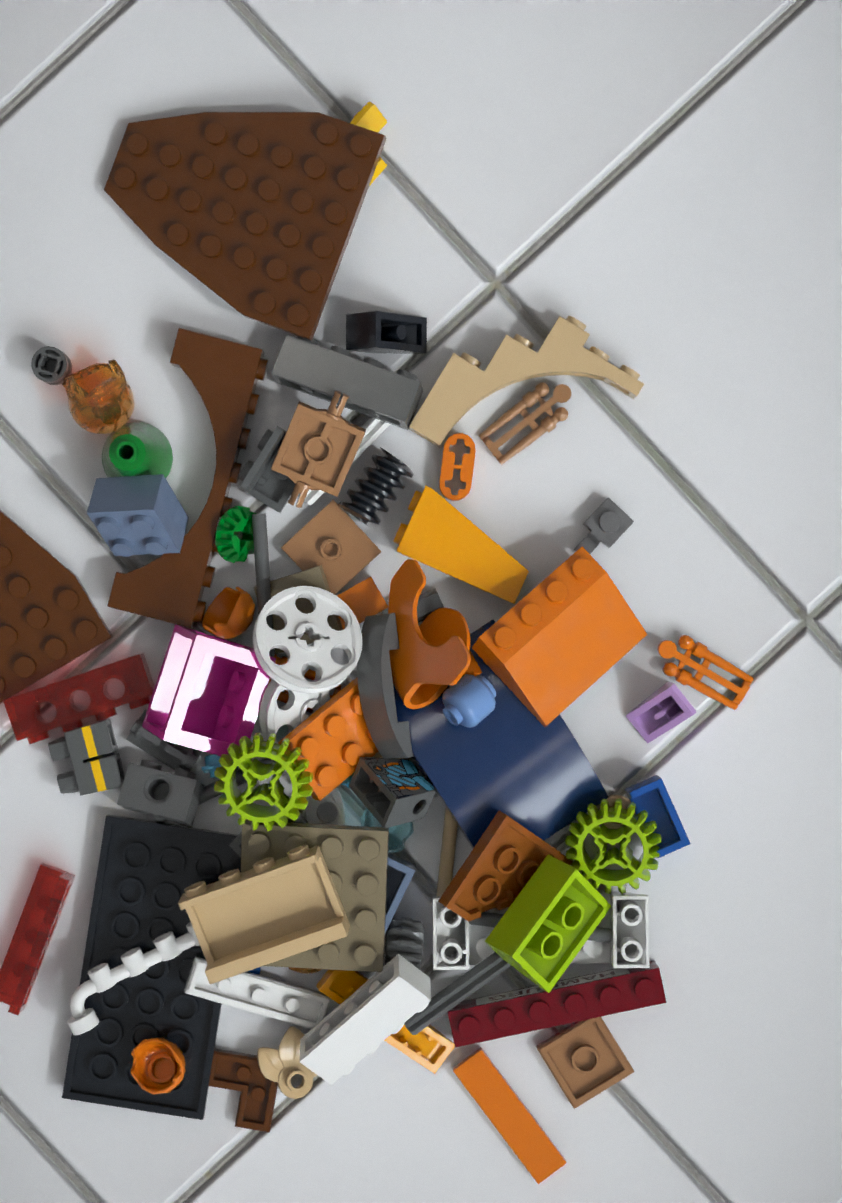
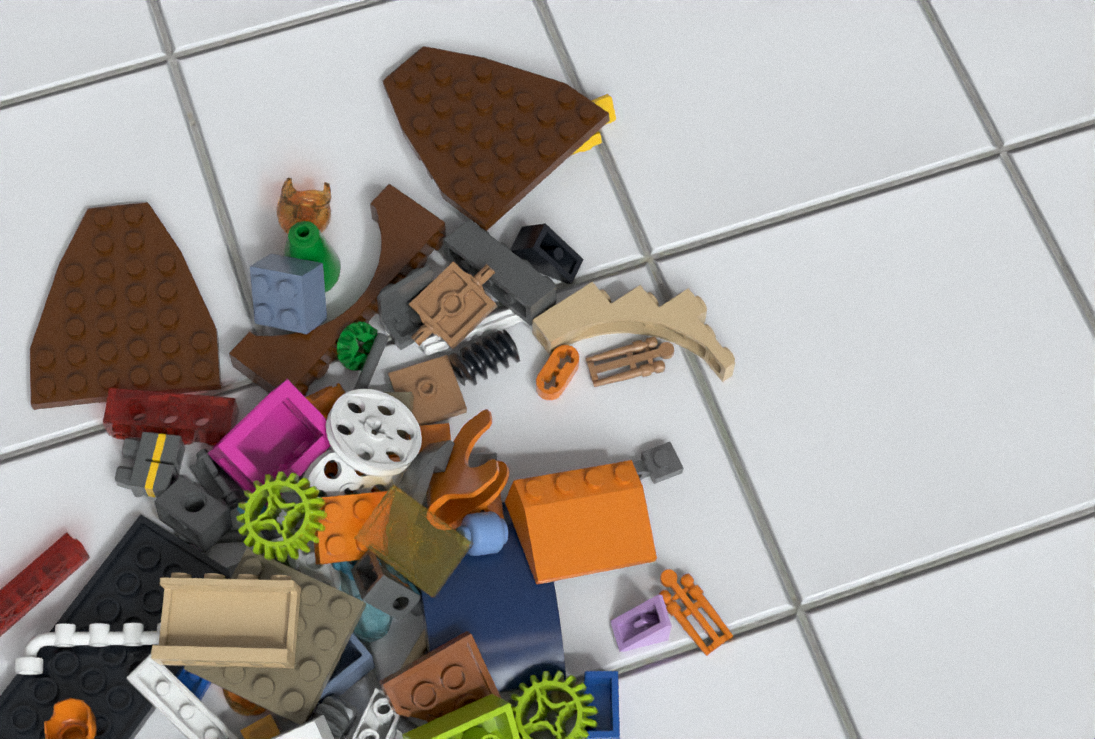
camera: 20 degrees right, 25 degrees down
dark grey wheel [31,346,72,385] -> none
light orange slope [393,486,529,604] -> none
none -> clear yellow tile [354,484,474,598]

